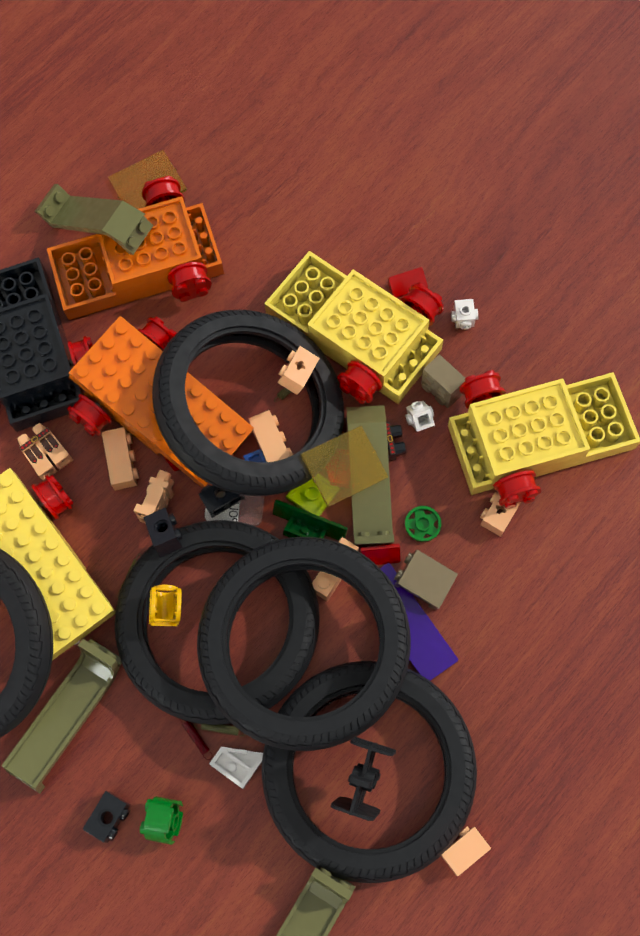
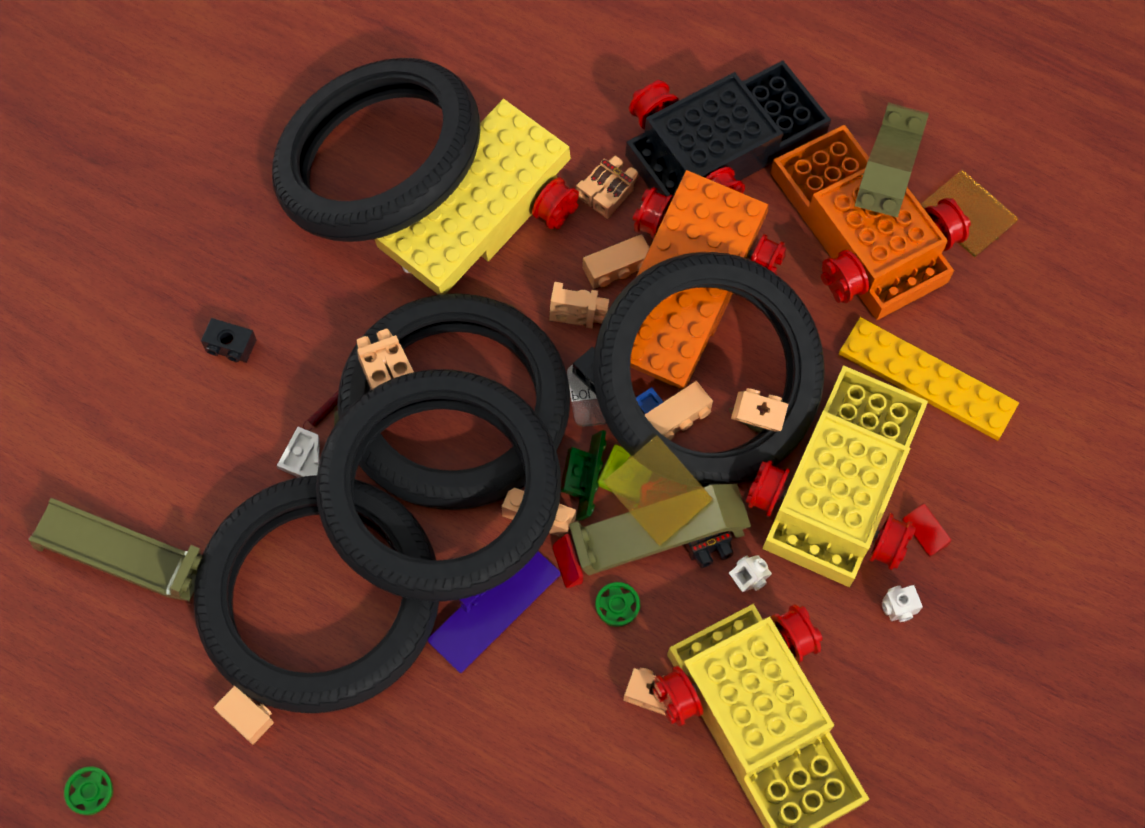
camera: 70 degrees right, 5 degrees down
olive panel [1,638,122,794] -> none
green brick [140,796,183,845] -> none
black brick [143,508,183,558] -> none
yellow piece [149,585,182,626] -> none
black piece [331,737,396,821] -> none
dark tan panel [394,550,458,610] -> none
dark tan brick [421,354,465,408] -> none
none -> light nougat hips [357,329,414,390]
none -> yellow plate [839,317,1019,441]

